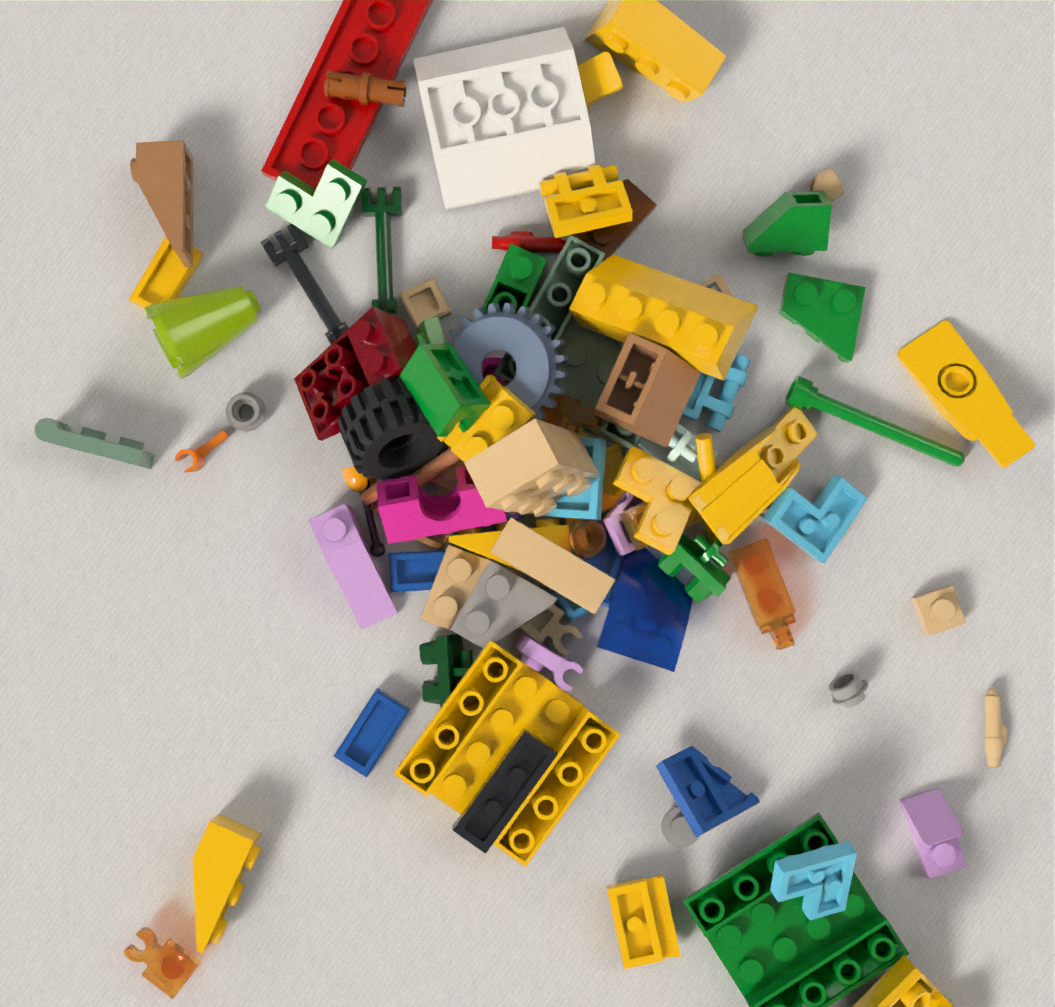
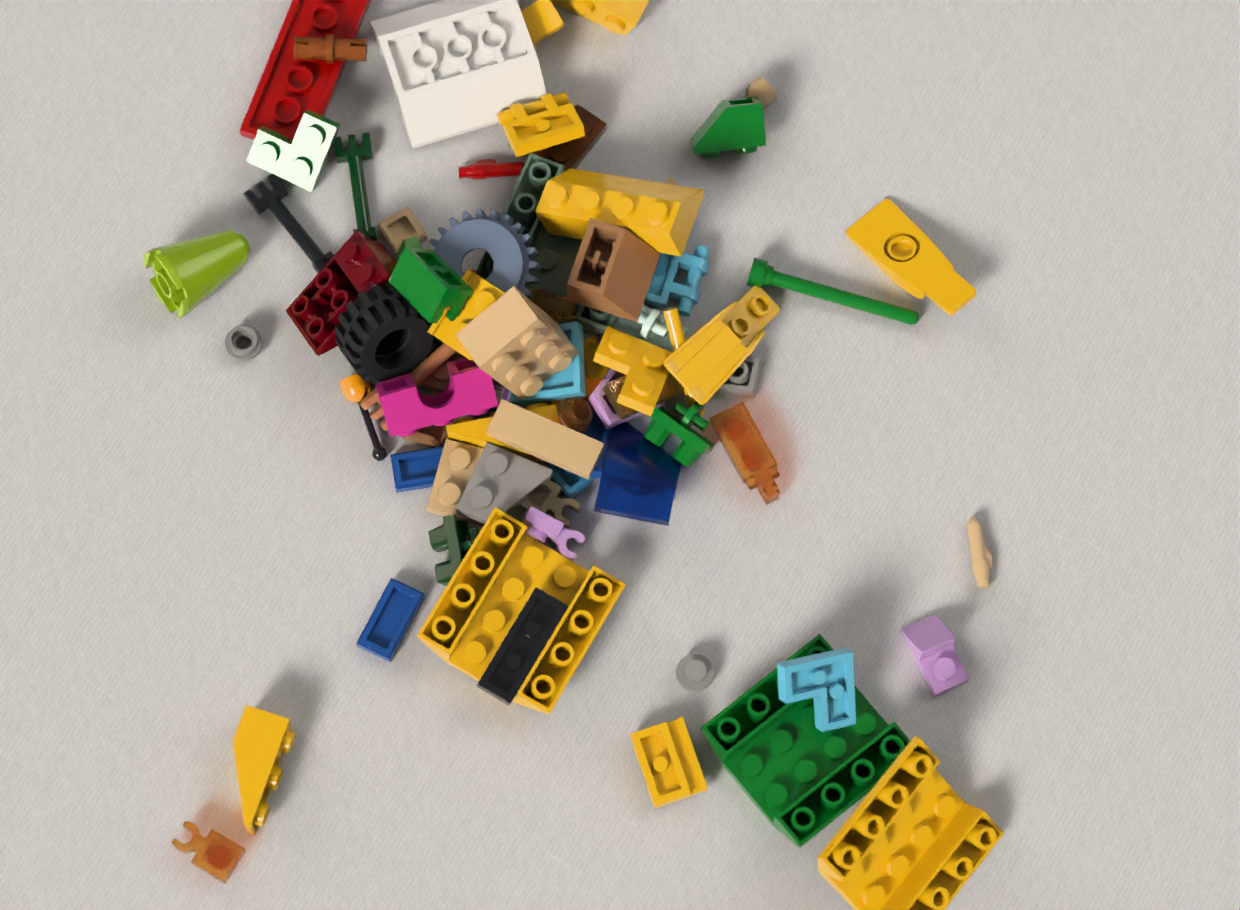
camera: 10 degrees left, 15 degrees down
sand green plate [35,418,155,469] -> none
yellow tile [128,236,204,308] -> none
medium nougat slope [130,140,193,267] -> none
orange hand [175,430,229,472] -> none
lavender slope [309,504,398,629] -> none
green slope [482,243,547,314] -> none
blue wing [656,746,760,838] -> none
medium azure plate [763,475,868,564] -> none
green wing [779,272,866,363] -> none
light grey plate [829,671,868,708] -> none
tan plate [912,585,966,636] -> none

